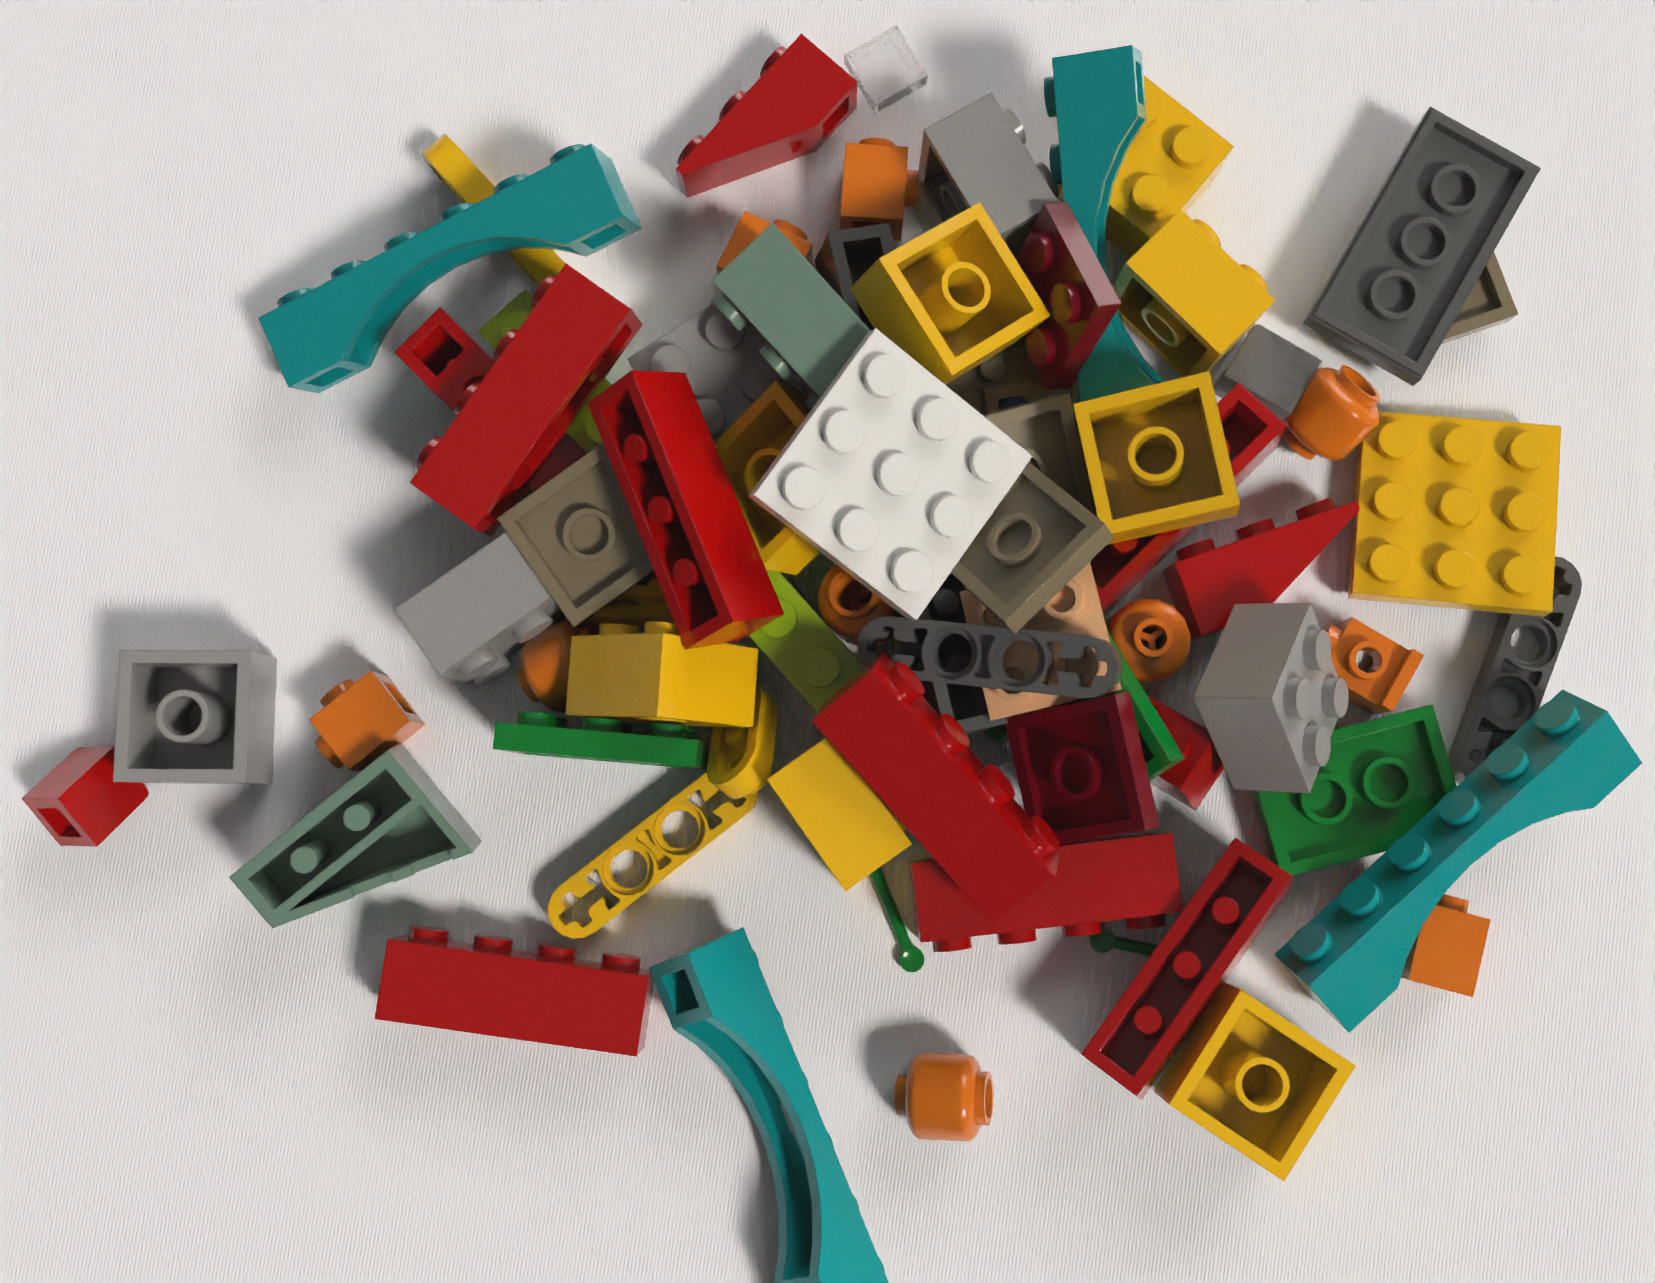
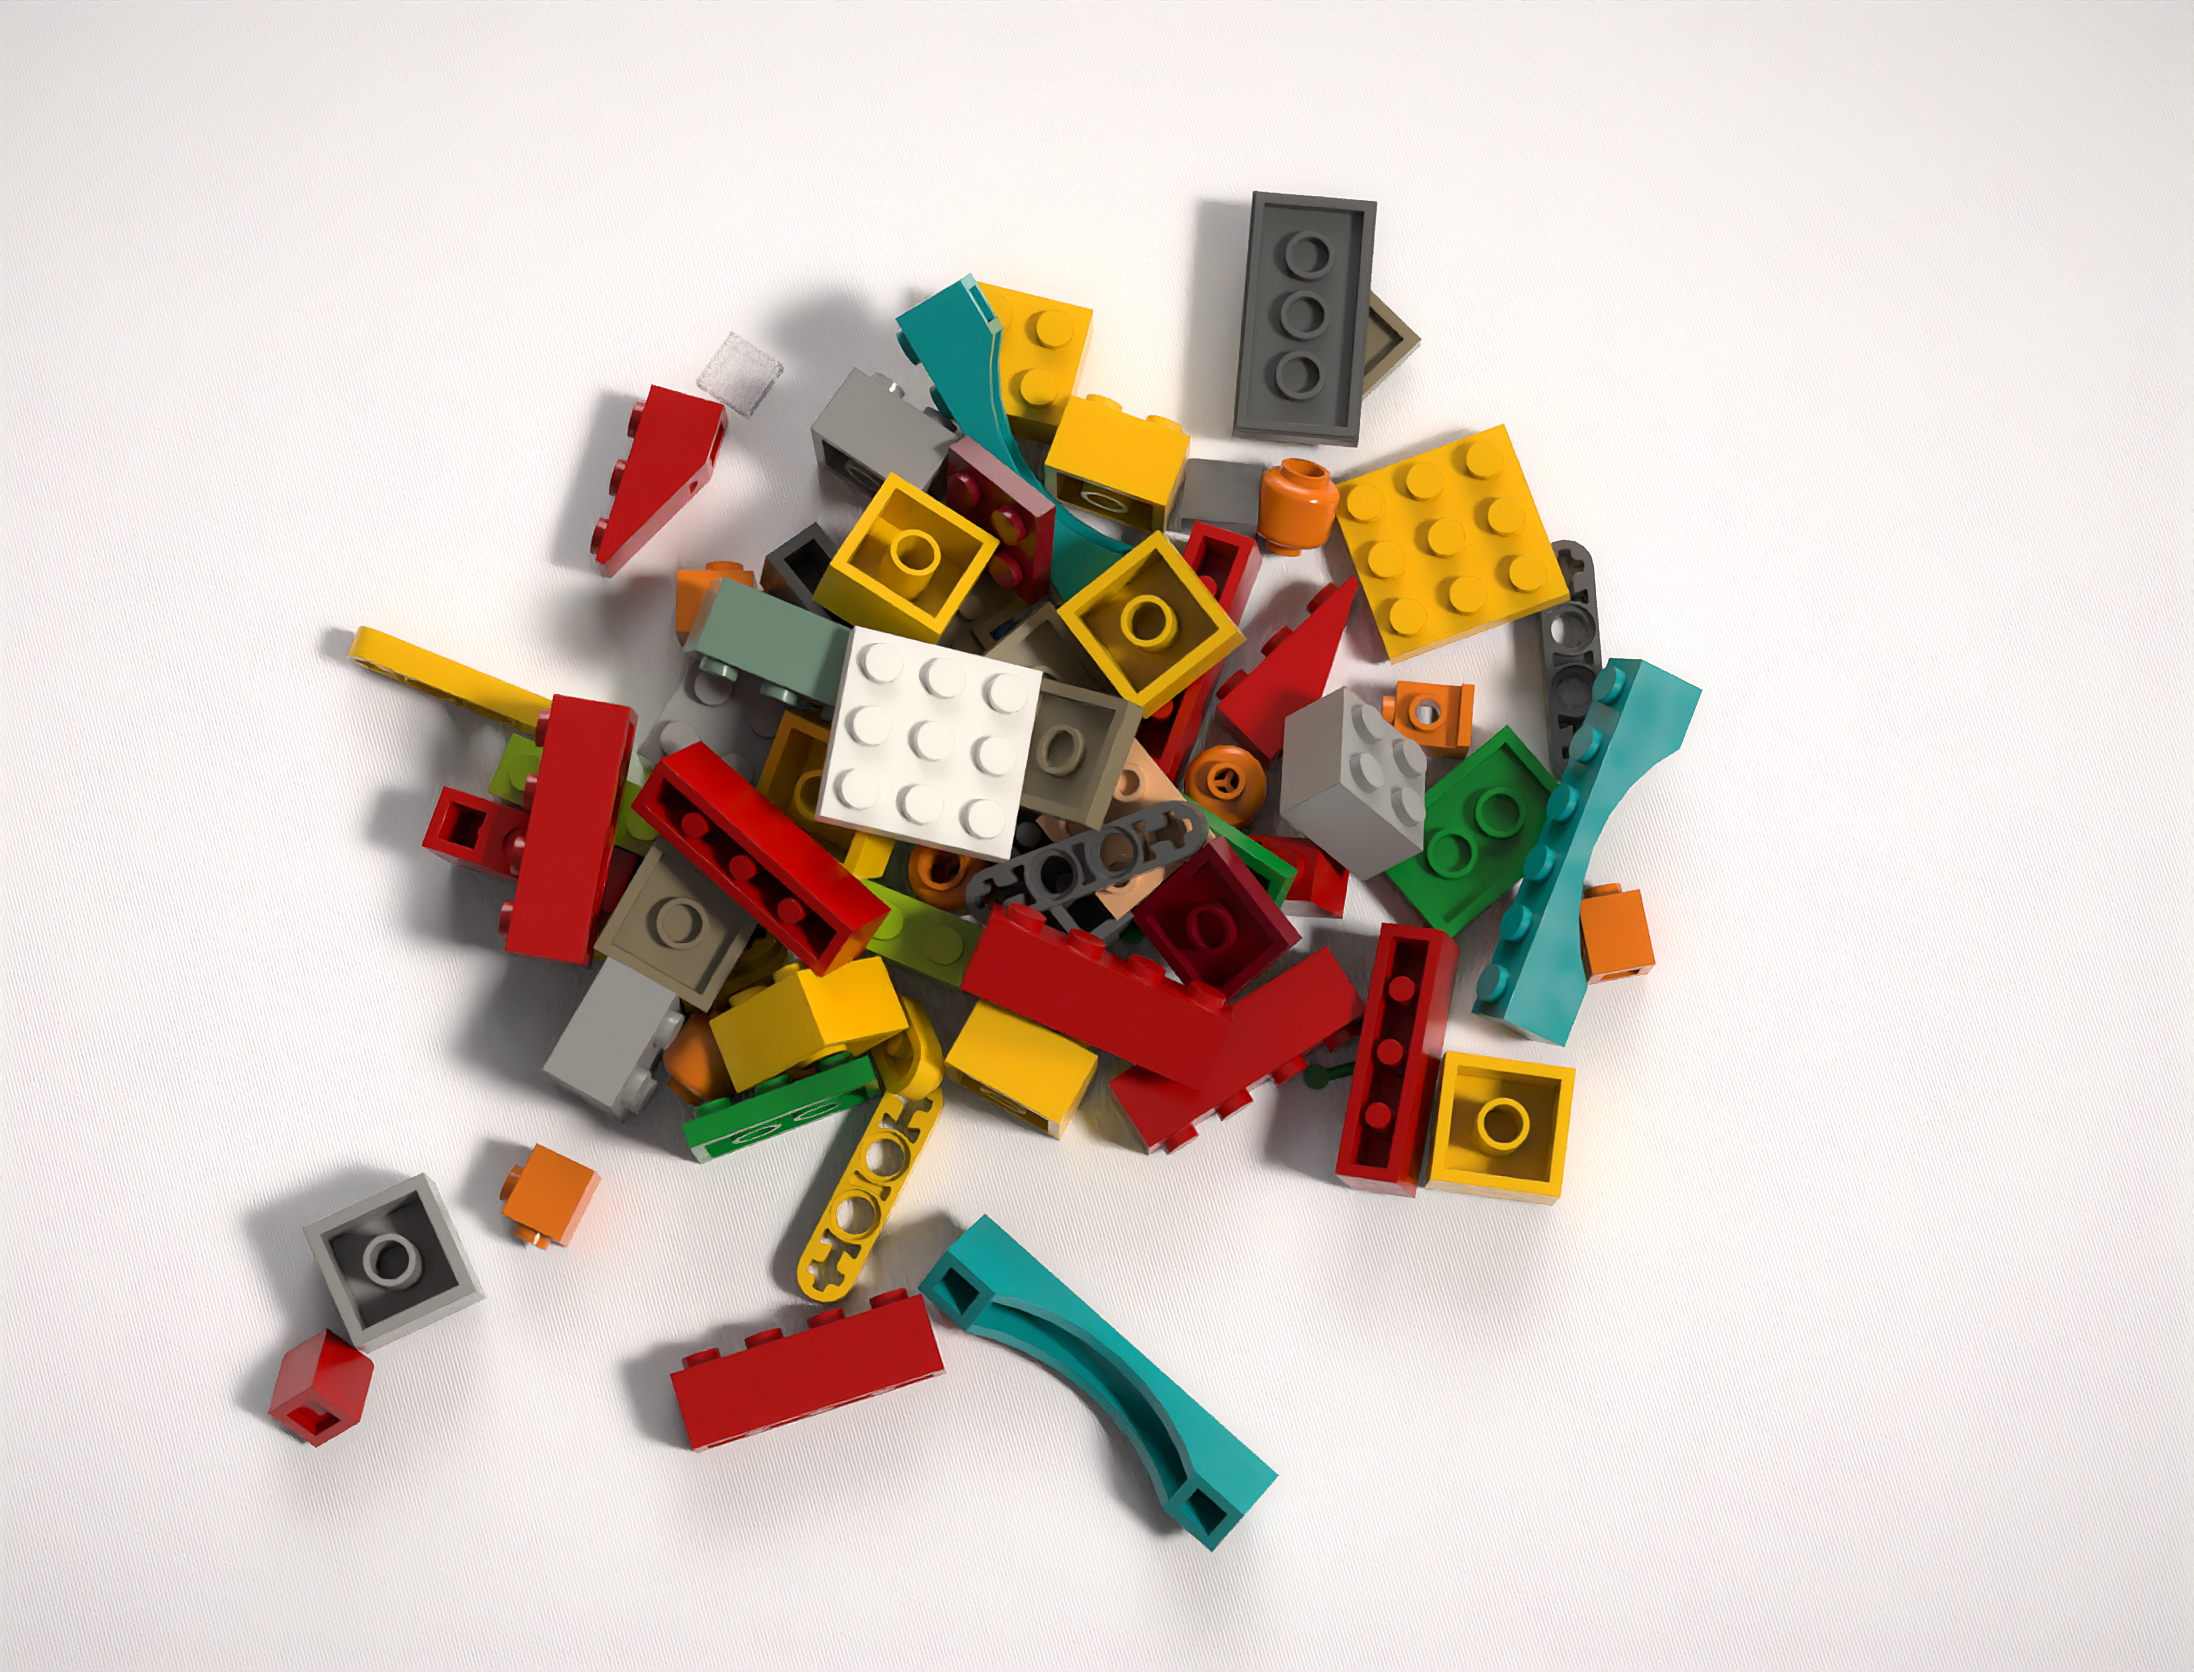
camera: 30 degrees left, 5 degrees down
sand green wedge [229,743,482,928] -> none
teal arch [259,143,642,393] -> none
orange brick [840,137,919,241] -> none
green hinge [870,867,925,972] -> none
orange head [894,1053,994,1141] -> none

